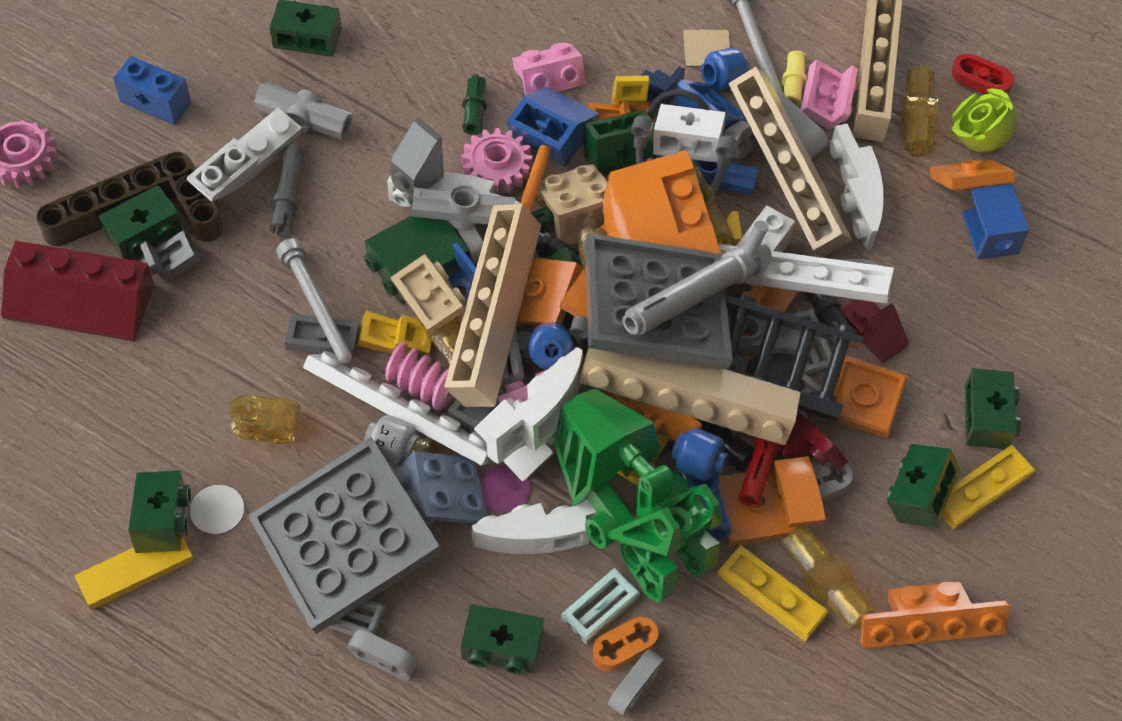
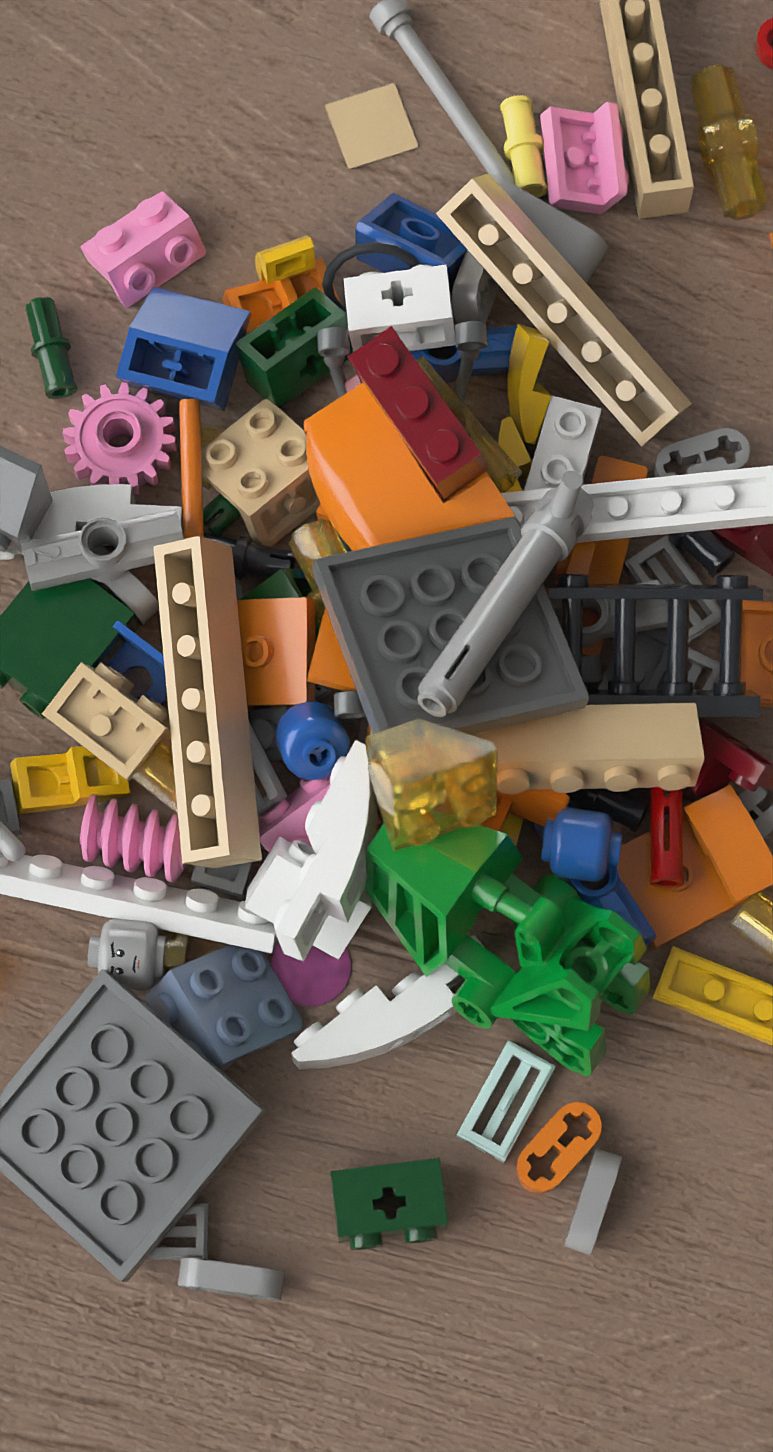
camera: 15 degrees left, 15 degrees up
dark blue panel [641,65,685,109] -> none
blue head [701,47,749,91] -> none
white slope [829,124,884,250] -> none
none -> dark red brick [347,326,489,500]
none -> clear yellow slope [367,719,498,851]
none -> yellow slope [508,324,551,444]

